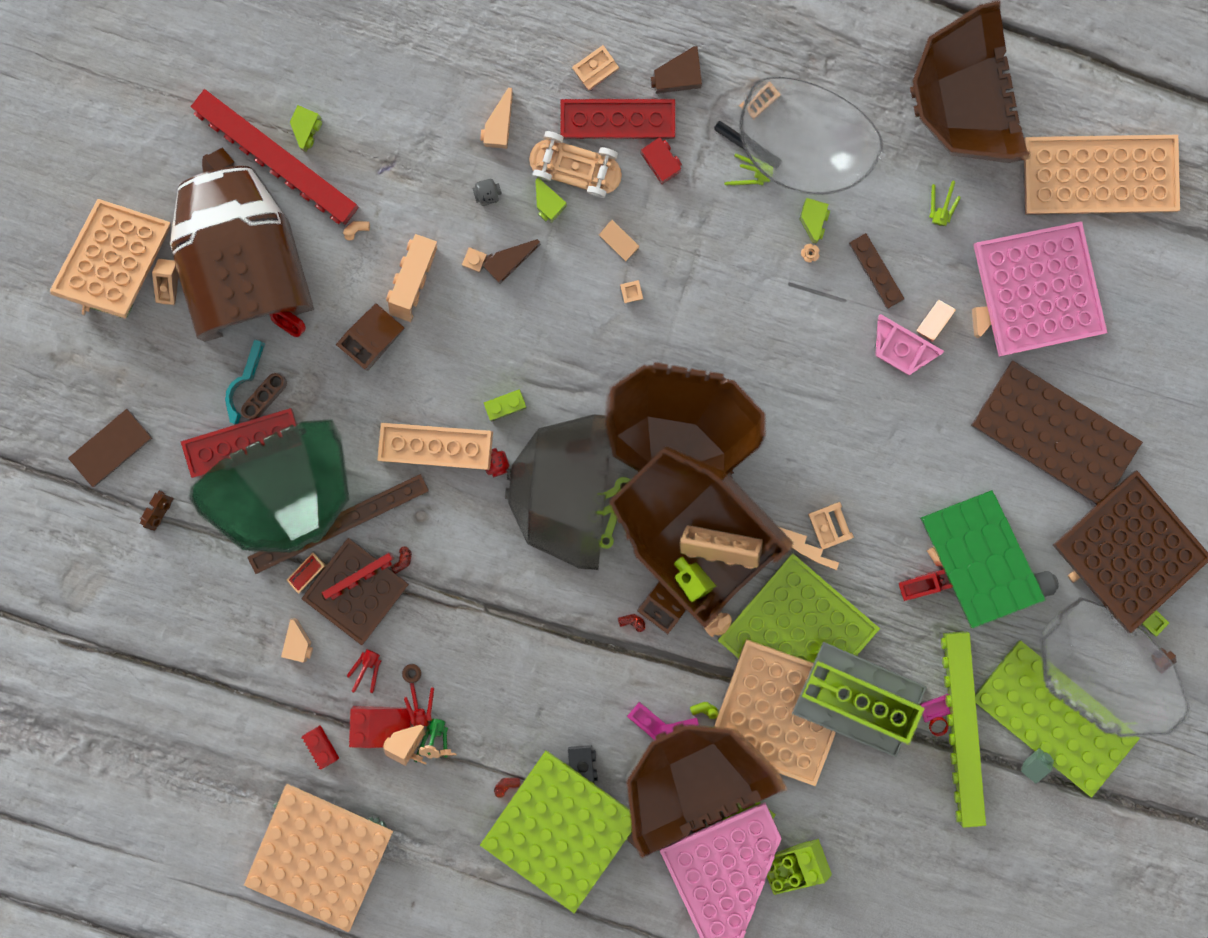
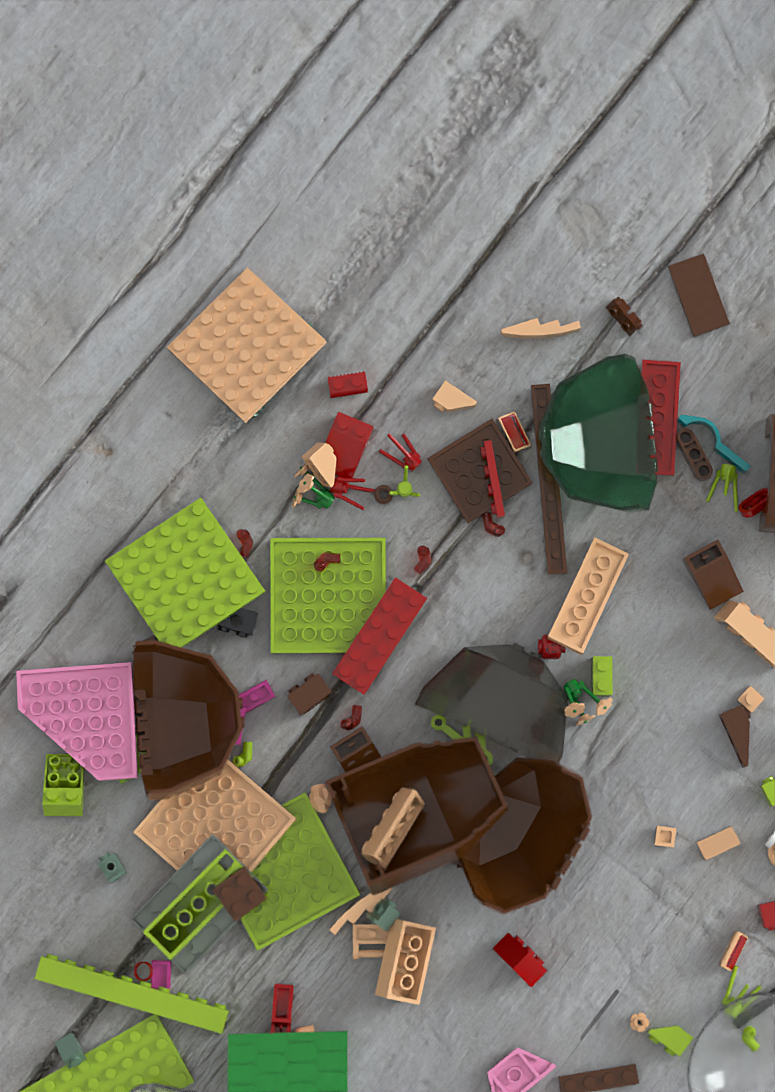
camera: 105 degrees right, 5 degrees down
lime torso [674,557,717,602] -> none
none -> sand green brick [98,852,128,883]
none -> reddish brown plate [212,866,267,922]
none -> lime plate [270,538,386,654]
none -> reddish brown brick [287,673,332,717]
none -> clear red arm [314,553,340,572]
none -> red plate [332,577,428,695]
none -> sand green brick [365,898,400,932]
none -> light nougat brick [375,919,436,1005]
none -> lime plant [389,465,420,498]
none -> clear red arm [414,545,432,575]
none -> red brick [492,932,547,988]
none -> light nougat slope [500,318,581,339]
none -> plant [564,679,613,726]
none -> lime plant [706,464,738,512]
none -> slope [719,931,748,971]
none -> lime arm [741,1026,760,1052]

